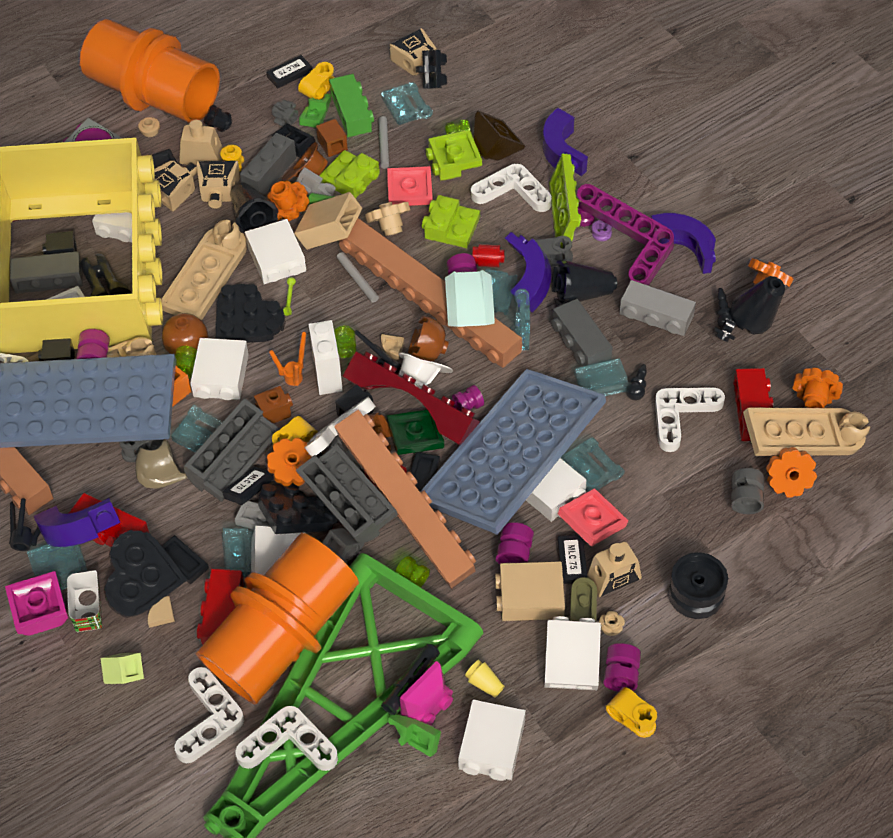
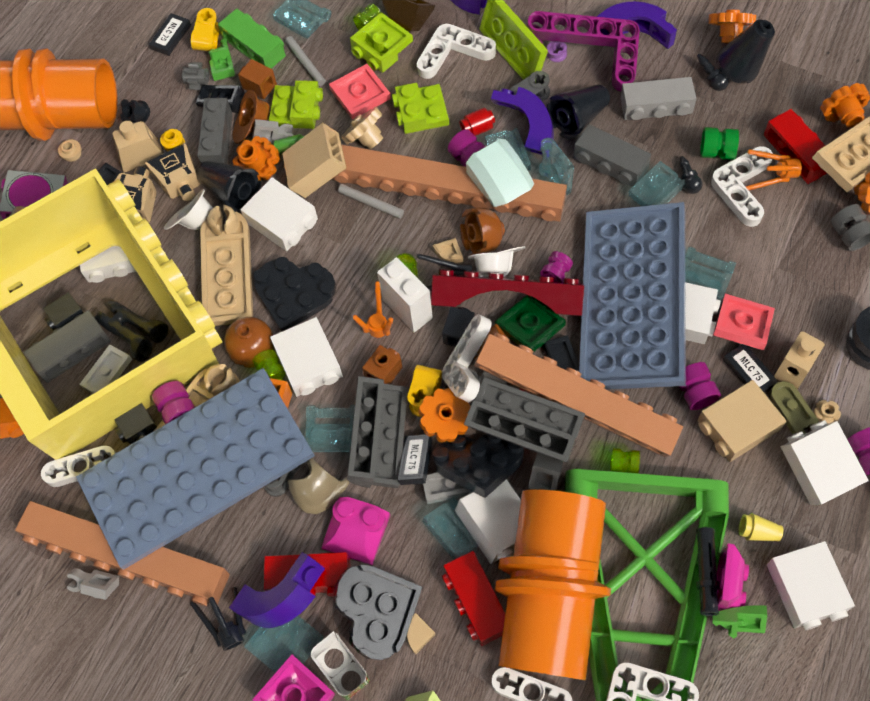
camera: 25 degrees left, 10 degrees up
black tile [162,535,209,585] -> none
lime hinge [283,277,296,316] -> none
black plate [713,318,736,342] -> none
none -> white piece [164,189,213,230]
none -> dark pink slope [321,497,390,566]
none -> green wheel [700,127,739,160]
none -> orange plant [745,149,802,190]

